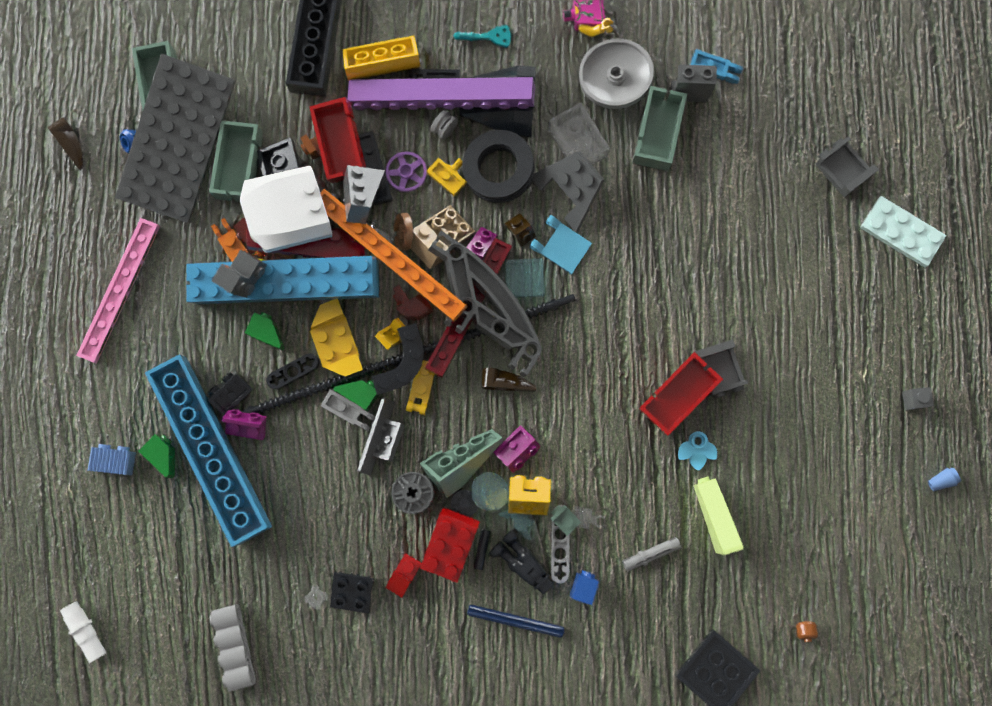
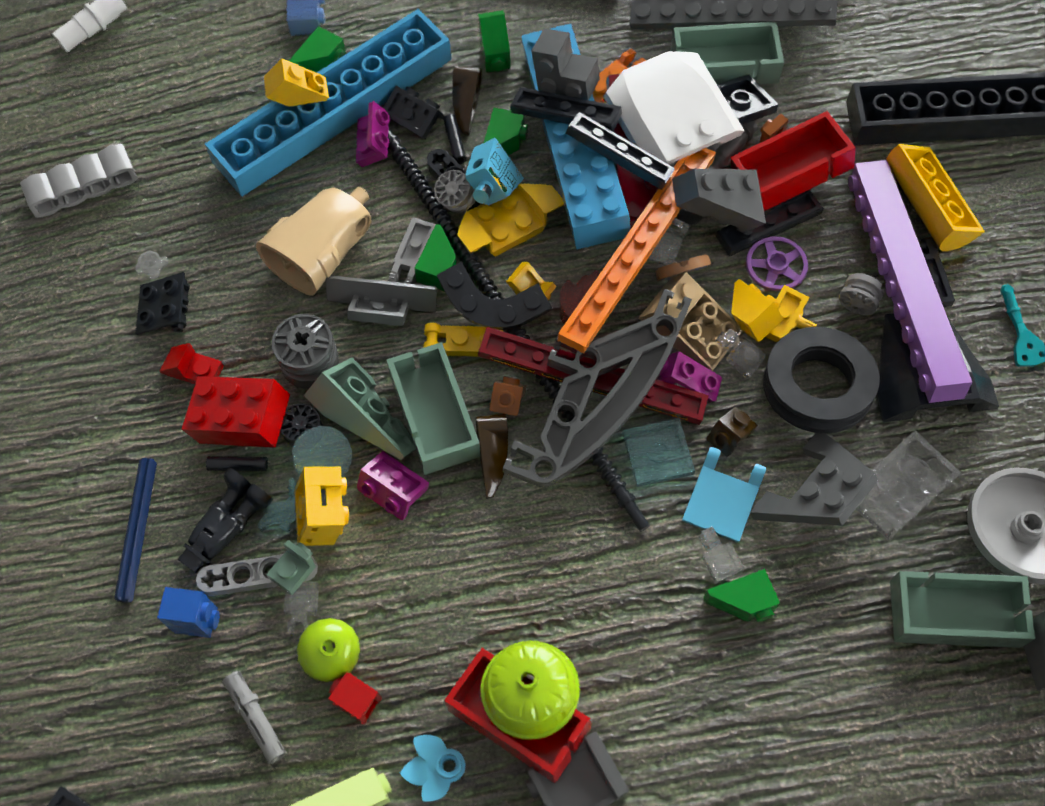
camera: 80 degrees right, 15 degrees down
none -> tan torso [256,187,372,296]
none -> yellow slope [264,58,329,107]
none -> lime cylinder [297,618,360,682]
none -> red brick [328,672,382,725]
none -> sand green piece [386,342,480,475]
none -> light grey wheel [434,170,476,213]
none -> black piece [443,114,467,164]
none -> dark brown piece [452,65,482,135]
none -> medium azure torso [465,138,523,205]
none -> green slope [478,10,511,72]
none -> lime hat [481,641,580,739]
none -> dark orange bracket [489,376,527,416]
none -> black tile [510,87,622,131]
none -> black tile [565,112,675,190]
none -> clear plate [699,527,745,584]
none -> green slope [703,569,780,622]
none -> clear plate [715,329,766,378]
none -> yellow slope [731,279,784,342]

